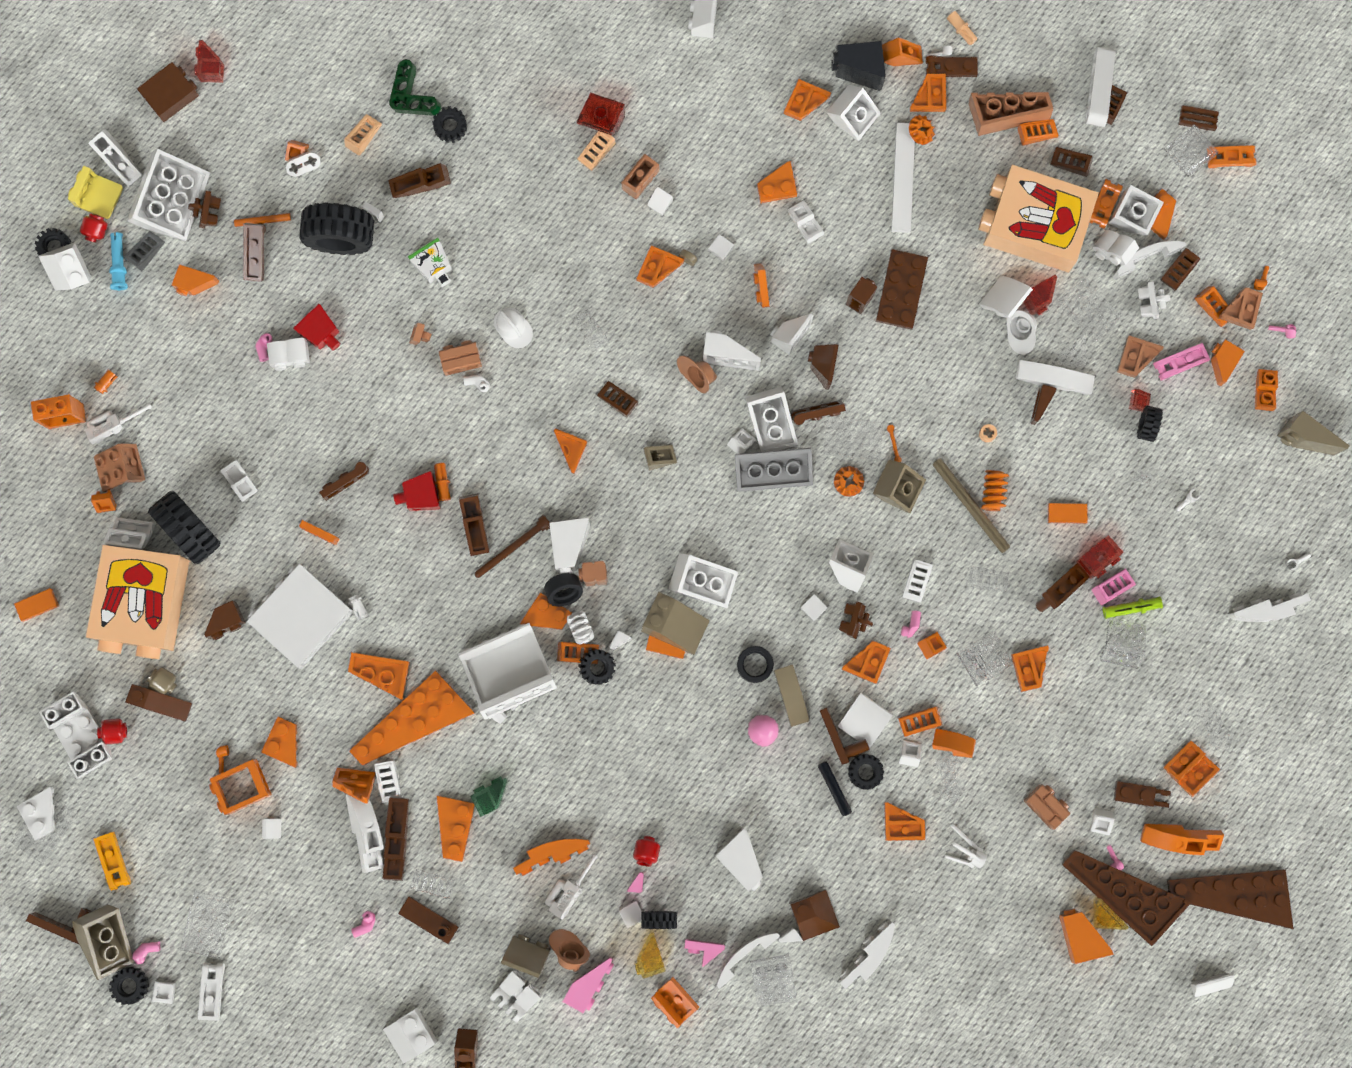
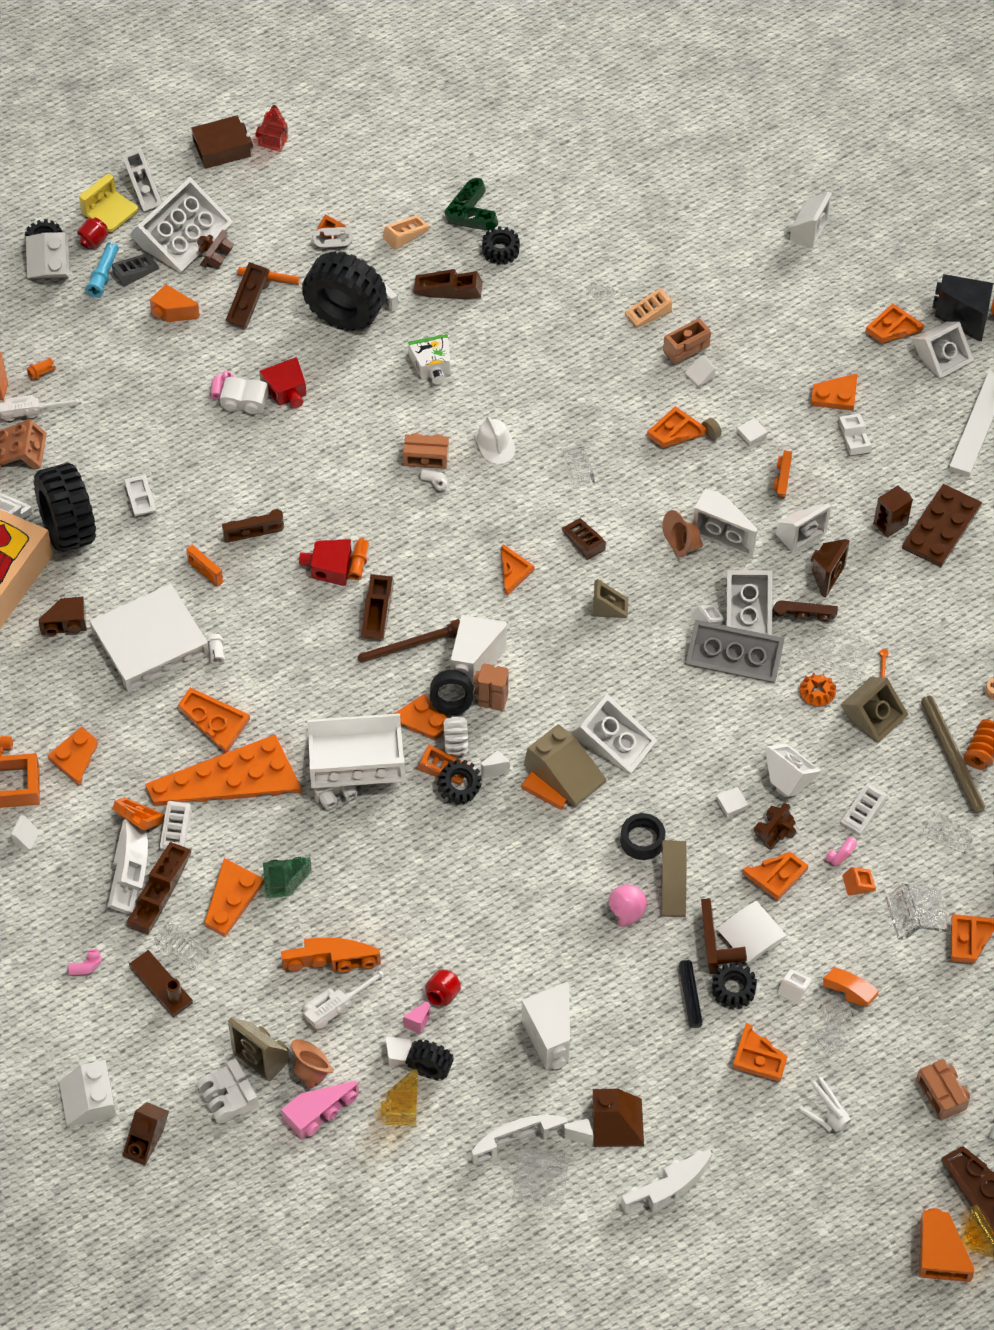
camera: 20 degrees right, 25 degrees down
nougat tile [409,323,432,345] -> none
clear red slope [577,92,625,135] -> none
orange bracket [651,977,699,1028] -> none
bright pink slope [684,939,725,967] -> none
orange slope [898,706,943,737] -> none

